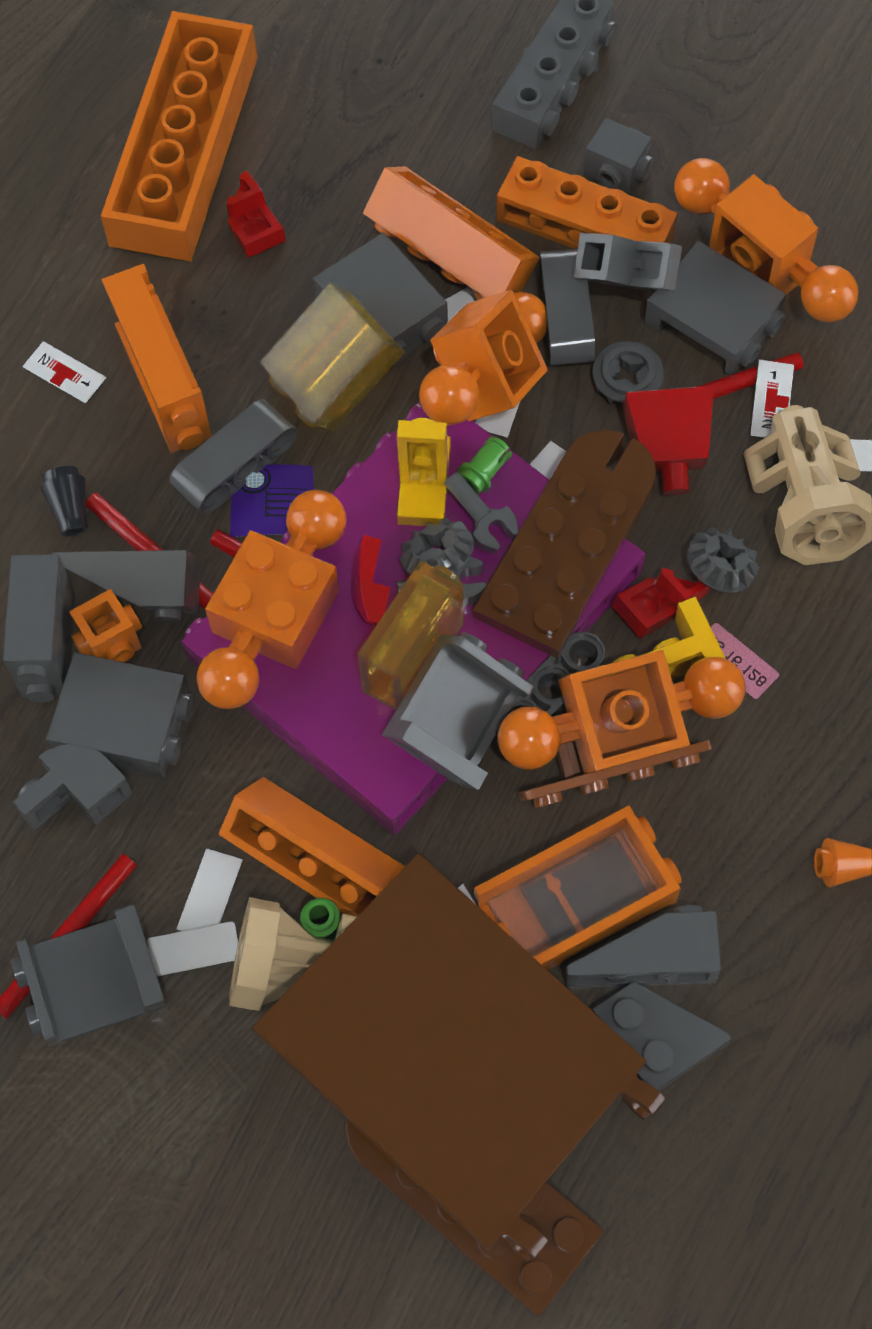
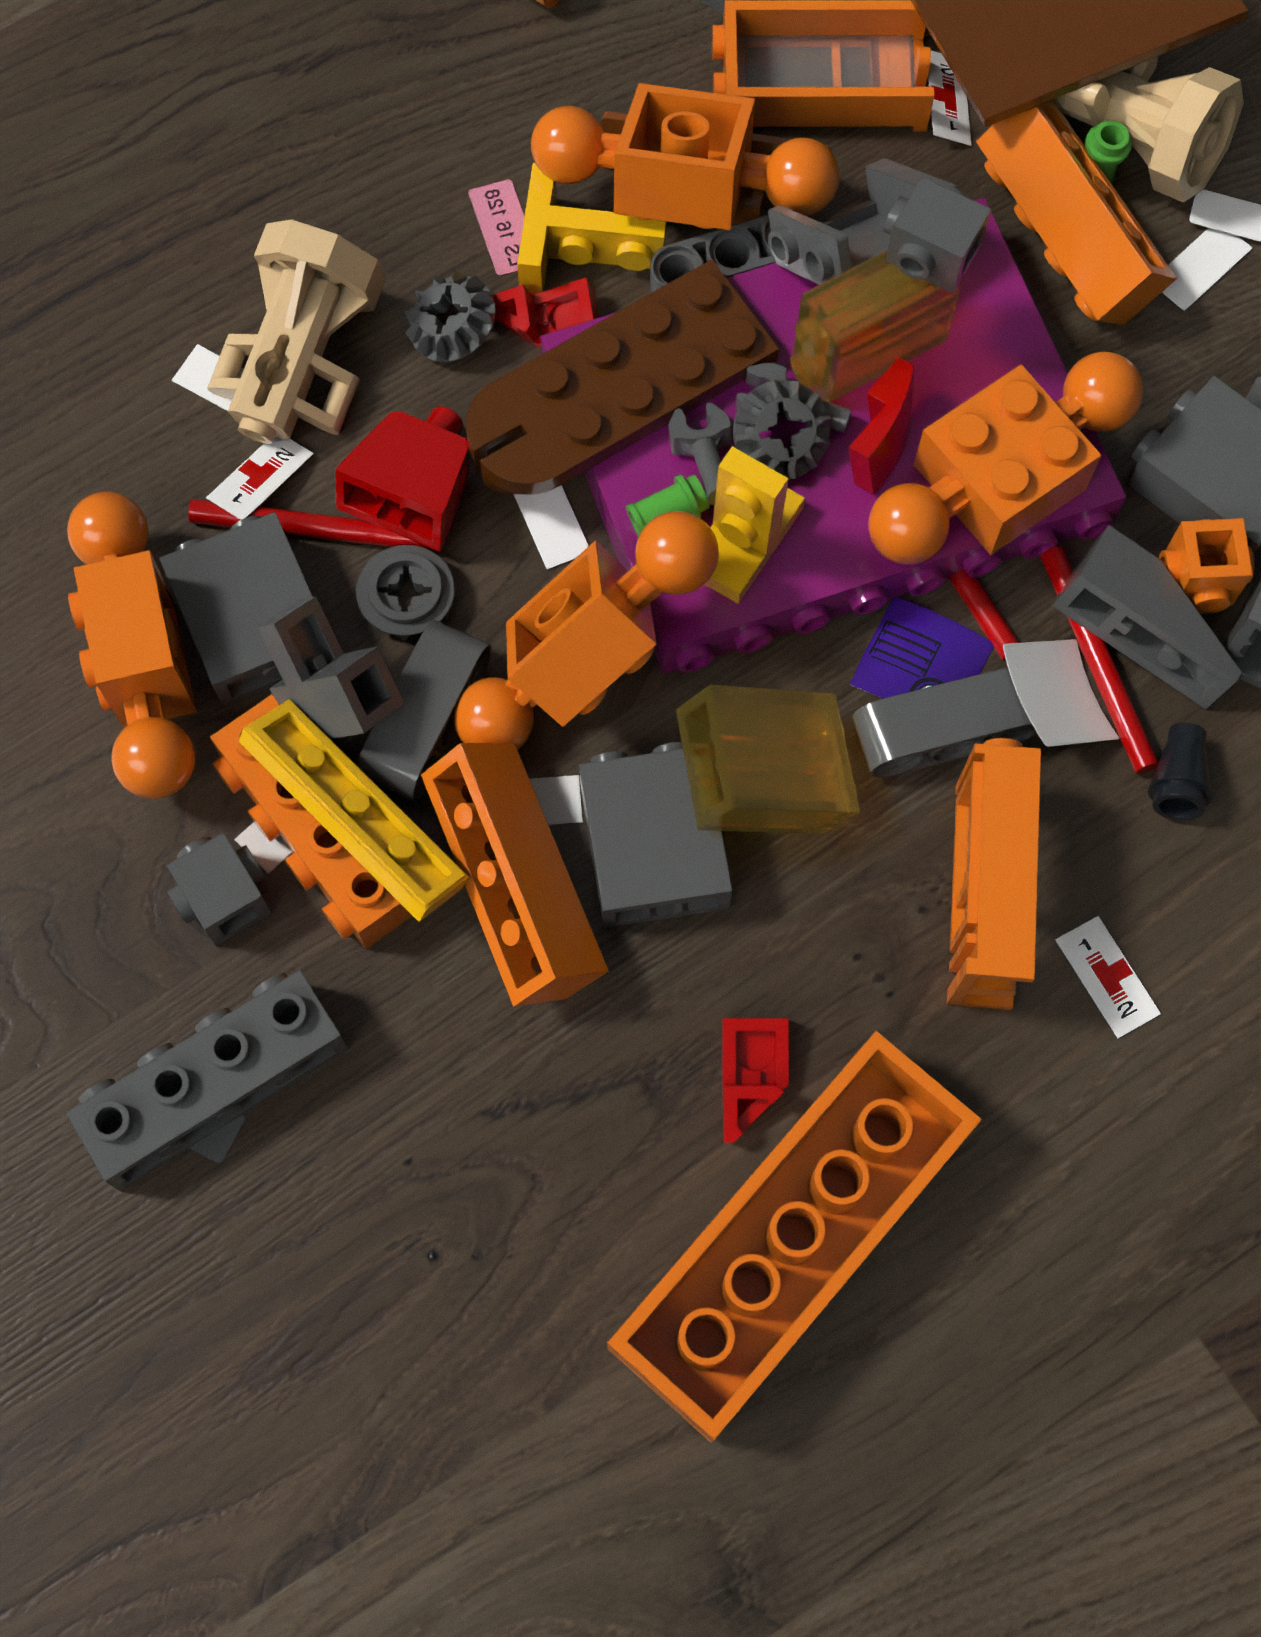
camera: 155 degrees left, 5 degrees up
none -> yellow tile [238,699,469,922]
none -> dark grey brick [883,176,991,293]
none -> white sticker [1003,639,1119,747]

